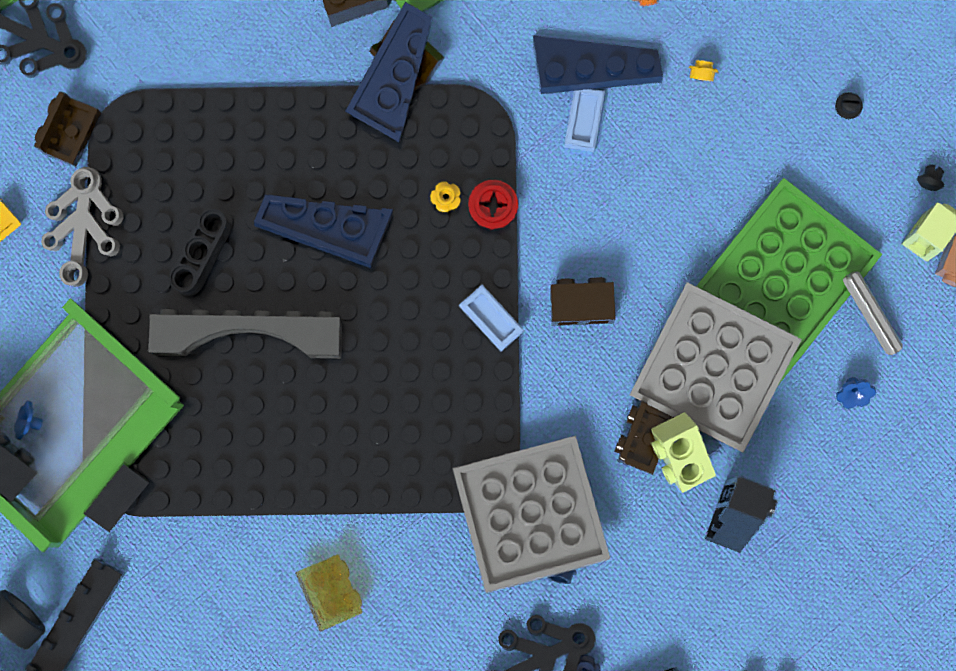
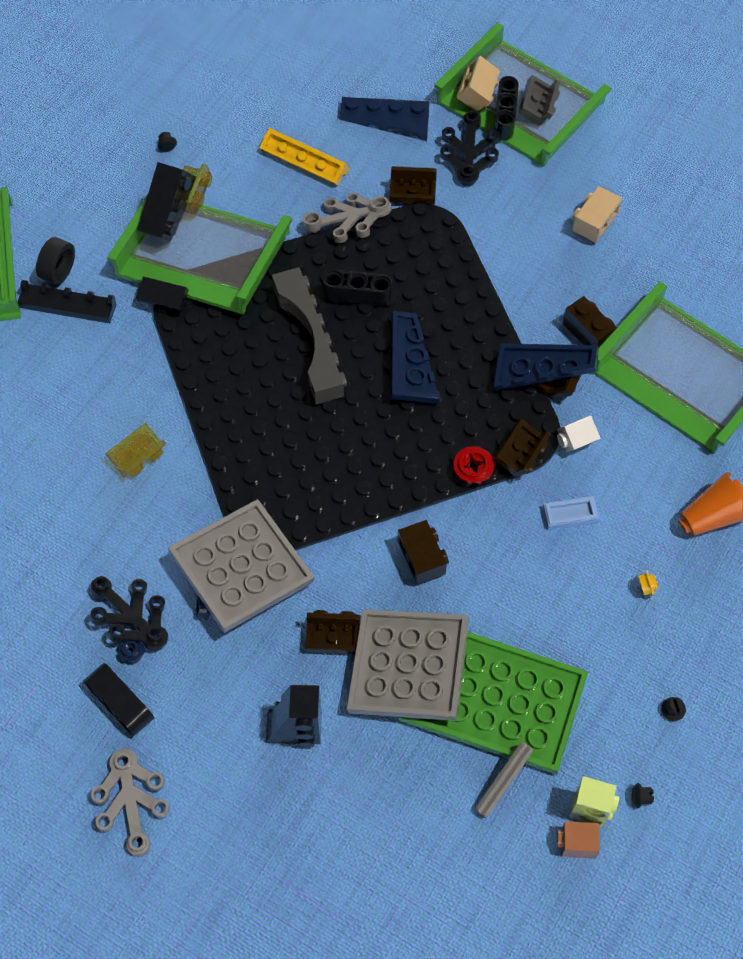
camera: 65 degrees right, 20 degrees down
blue plant [14,400,43,440] -> none
yellow plate [430,182,461,212] -> none
light blue tile [459,285,524,352] -> none
dark blue wing [532,35,663,94] -> none
yellowish green brick [651,412,716,493] -> none
blue plant [836,377,877,409] -> none
none -> dark brown bracket [493,418,551,477]
none -> white brick [557,415,601,452]

